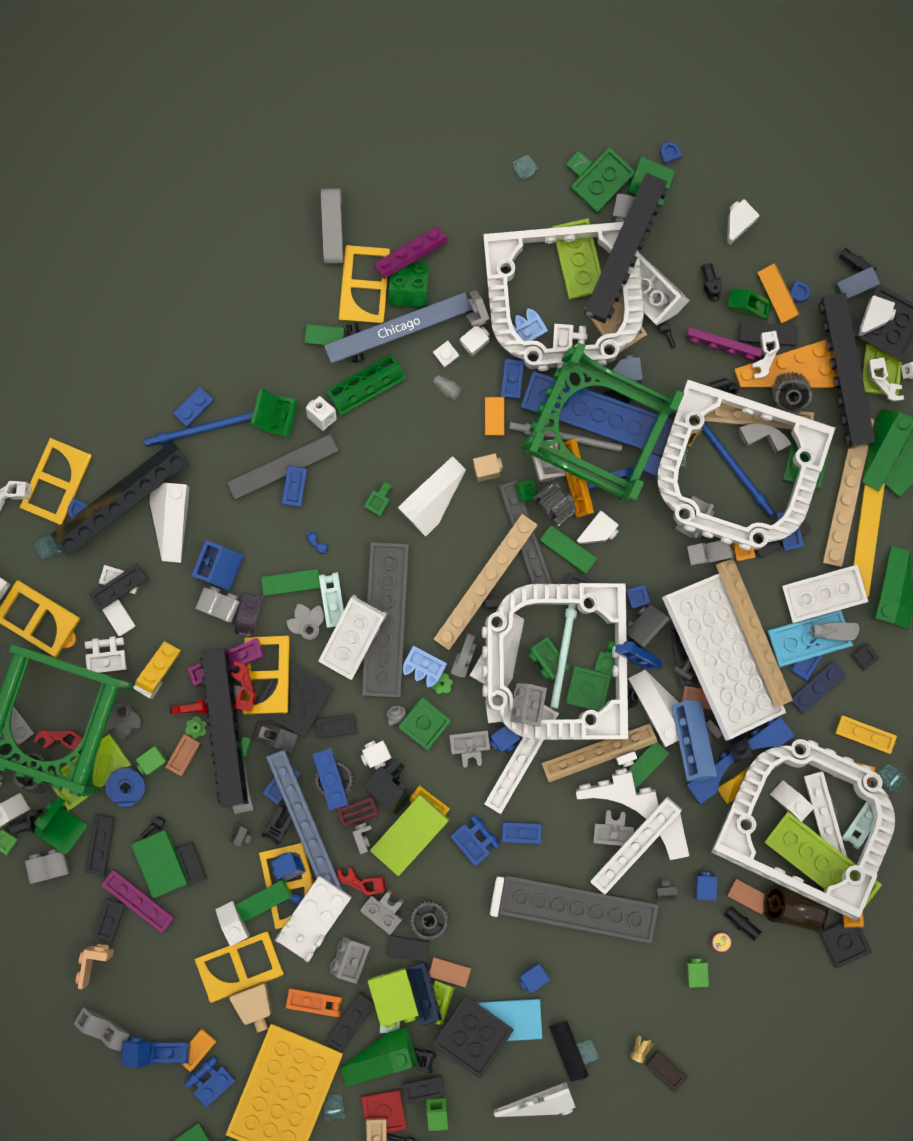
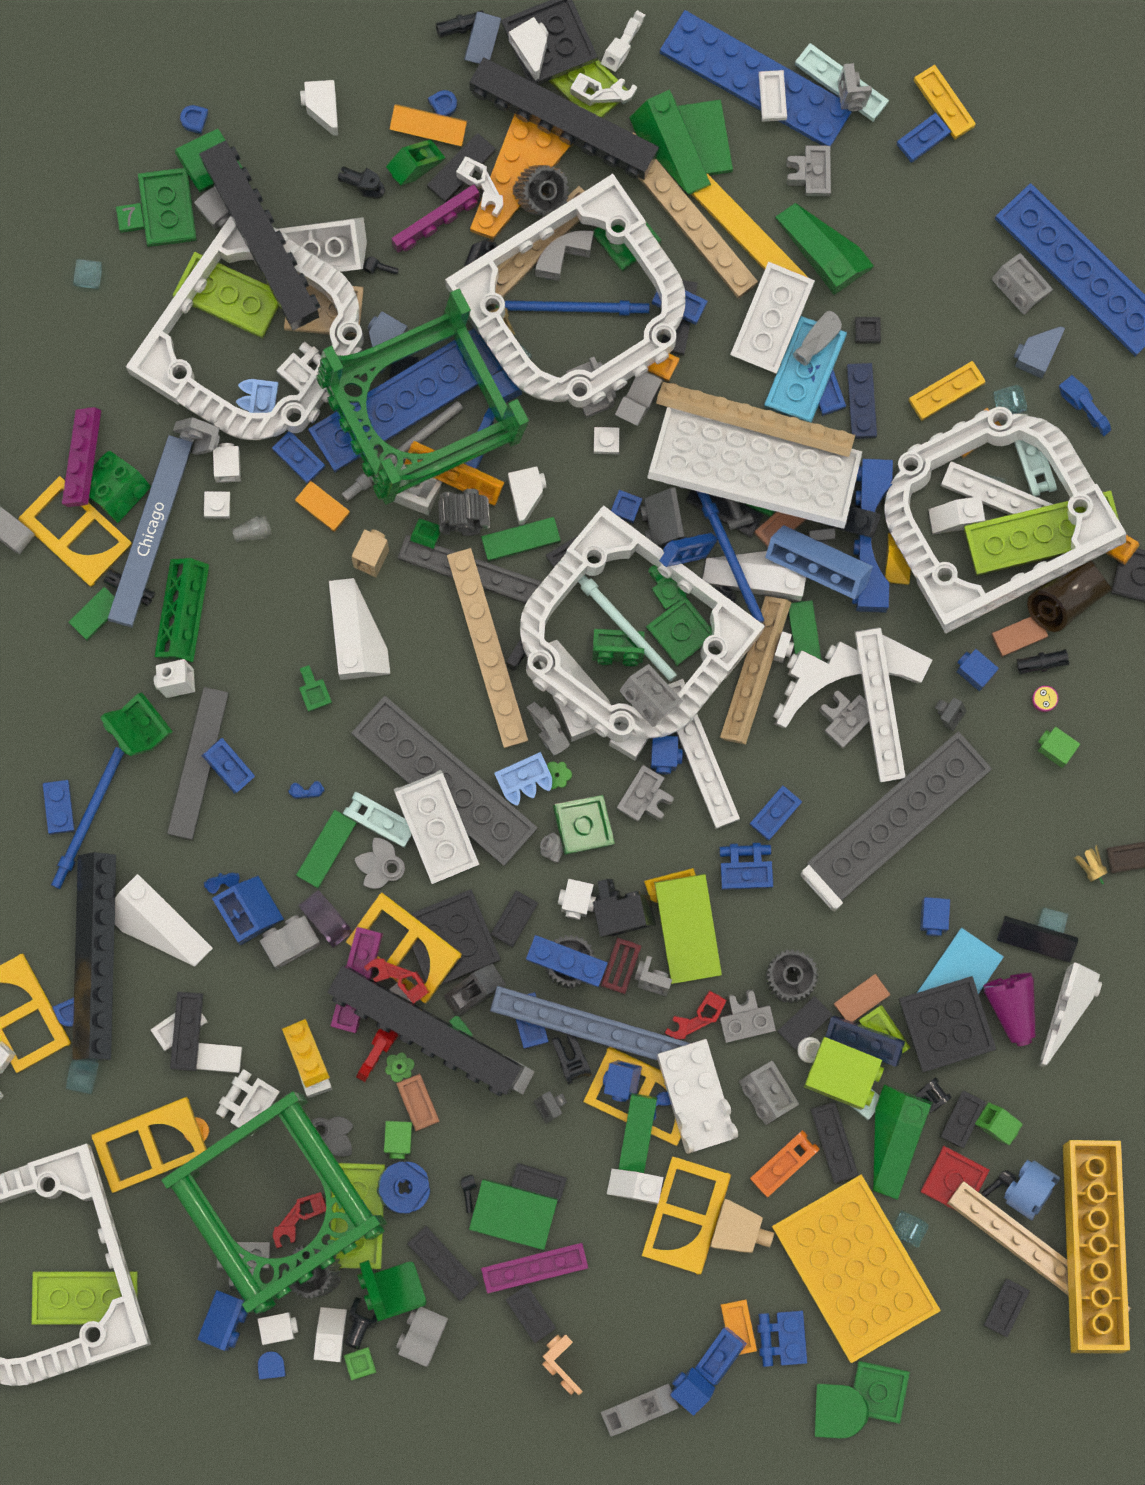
camera: 60 degrees left, 5 degrees down
none -> blue piece [204,873,240,894]
none -> white plate [594,427,619,454]
none -> blue bar [696,491,765,623]
none -> white plate [798,1037,820,1063]
none -> magenta cone [983,973,1036,1046]

